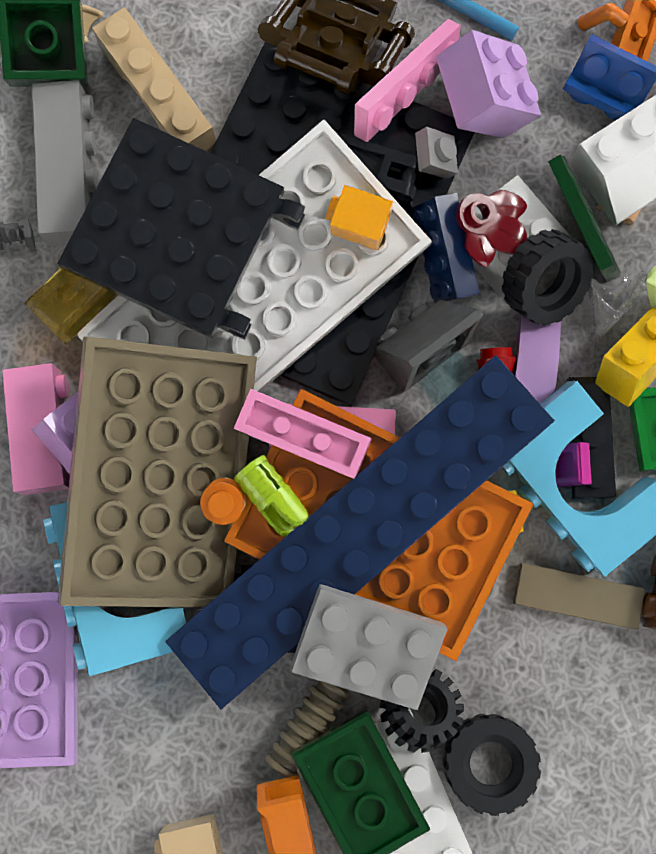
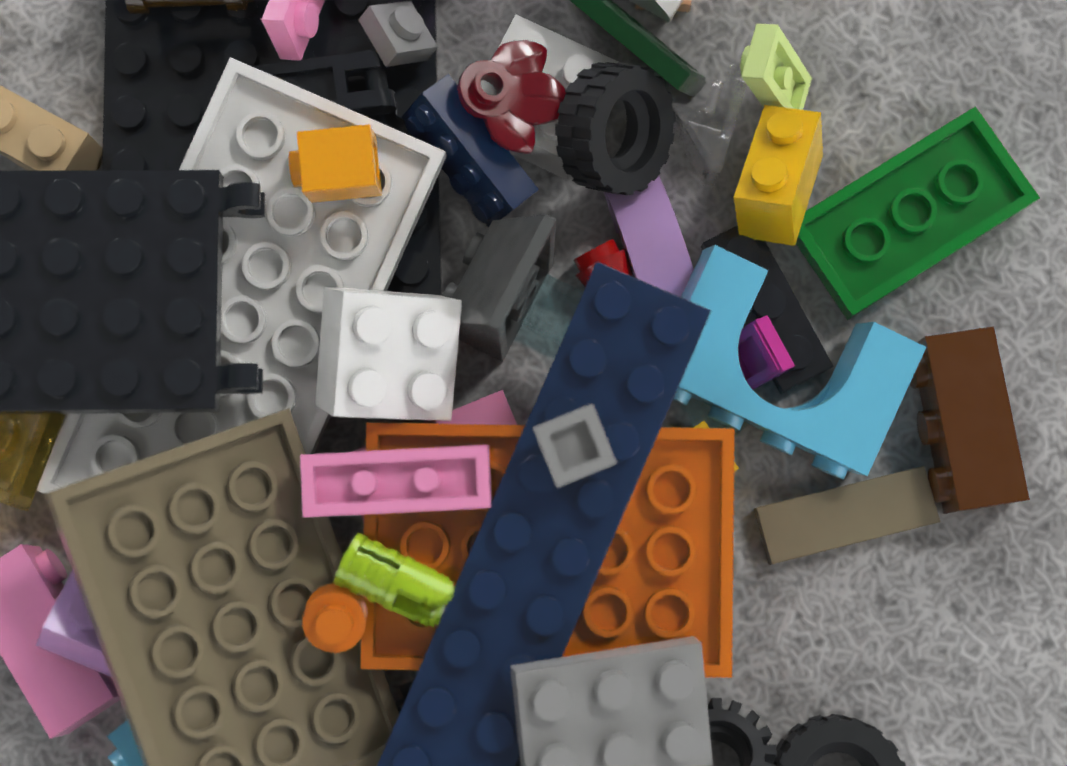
camera: 25 degrees left, 0 degrees up
none -> white brick [315,287,462,421]
none -> light grey plate [533,403,617,488]

